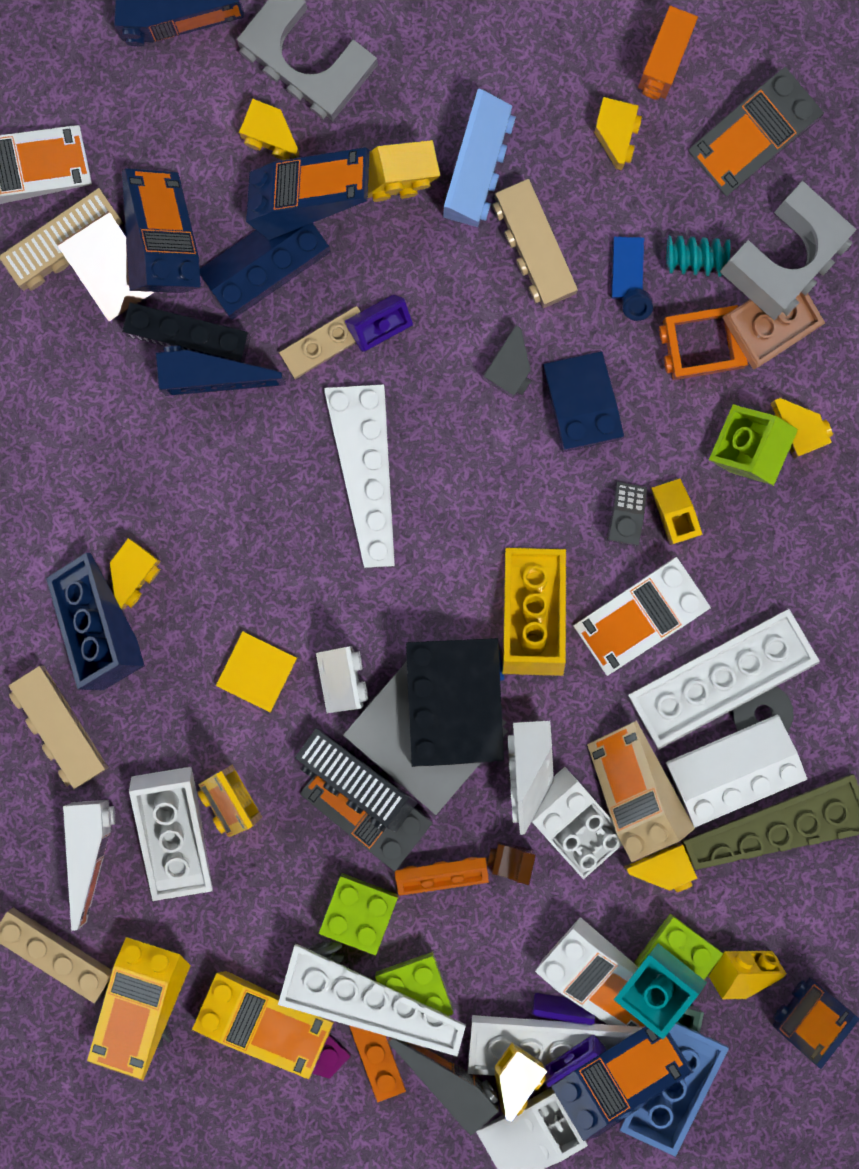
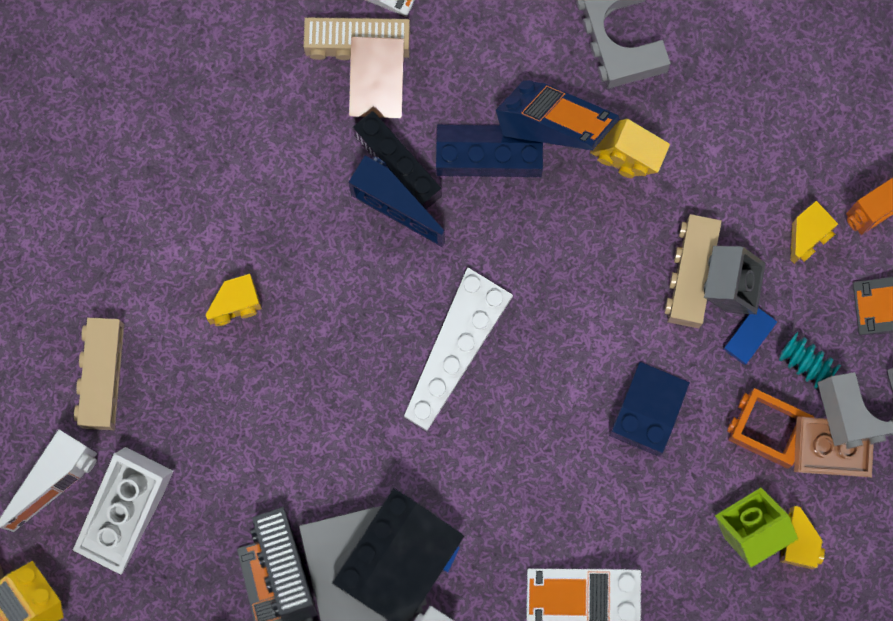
camera: 35 degrees right, 10 degrees down
dark blue slope [46,552,145,690] -> none
dark blue slope [122,169,201,293] -> none
yellow slope [197,765,262,838] -> none
yellow tile [216,631,297,713] -> none
yellow slope [239,99,300,160] -> none
tan plate [279,306,360,379] -> none
white slope [316,646,368,713] -> none
dark purple slope [345,295,413,352] -> none
light blue slope [443,89,516,227] -> none
dark grey slope [483,325,532,399] -> none
yellow slope [502,548,566,676] -> none
dark grey slope [606,482,647,547] -> none
dark blue tile [622,289,653,321] -> none
yellow slope [651,479,703,545] -> none
none -> dark grey brick [704,246,766,315]

